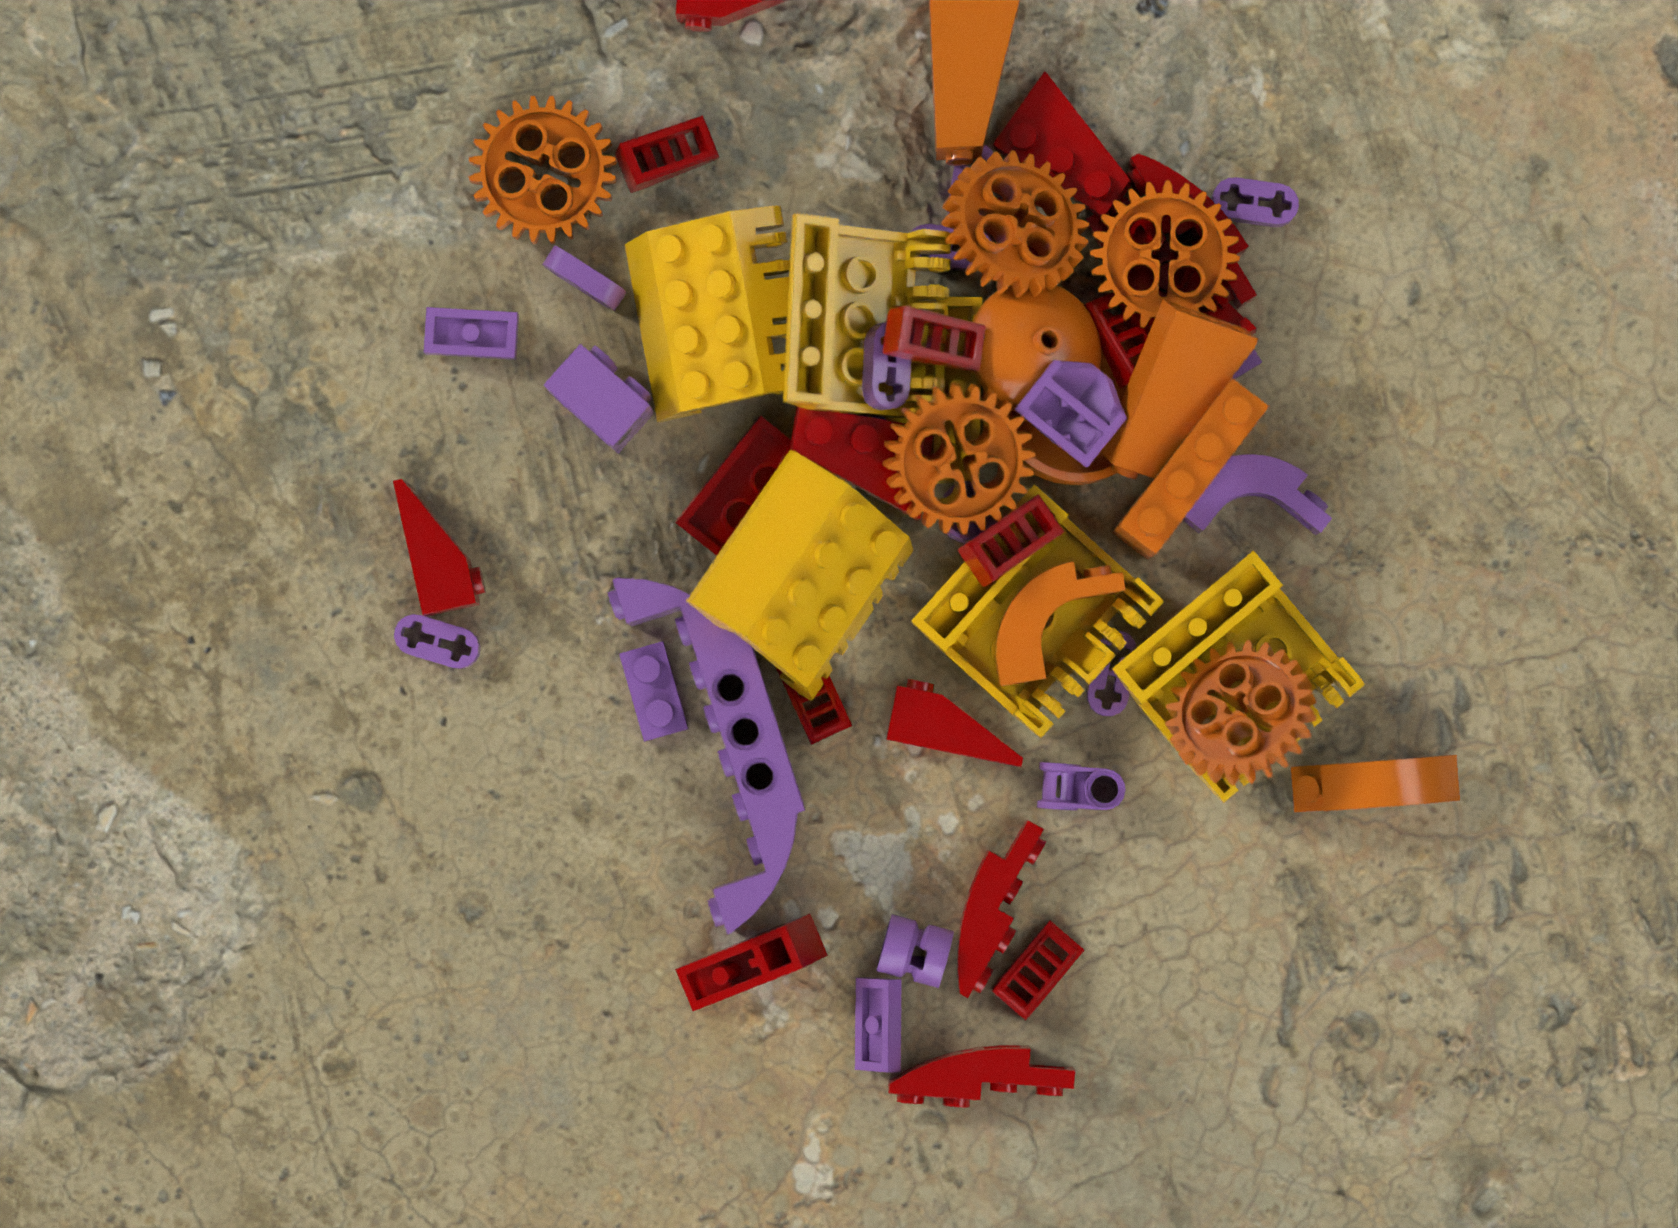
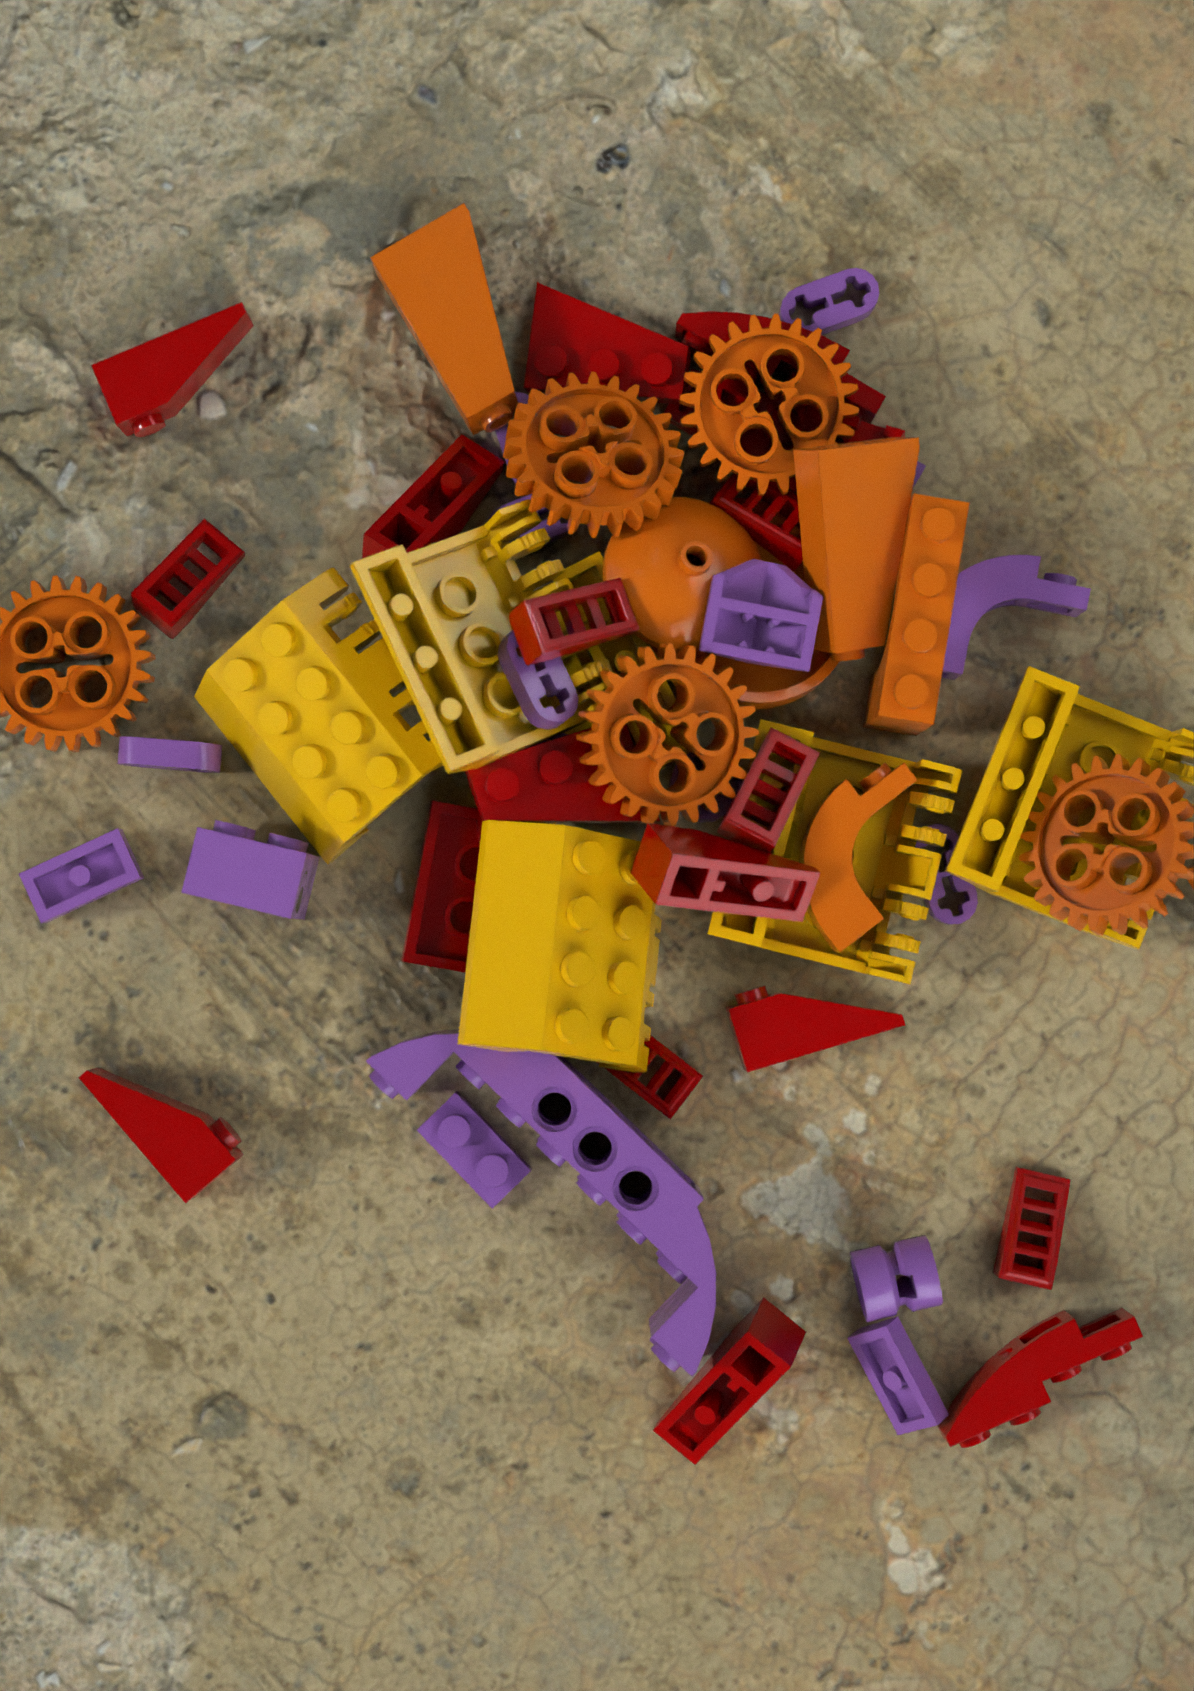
camera: 30 degrees left, 0 degrees up
medium lavender beam [394,614,481,669] -> none
red slope [957,820,1046,998] -> none
medium lavender piece [1037,762,1126,811] -> none
none -> red slope [362,434,505,559]
none -> red slope [631,823,820,922]

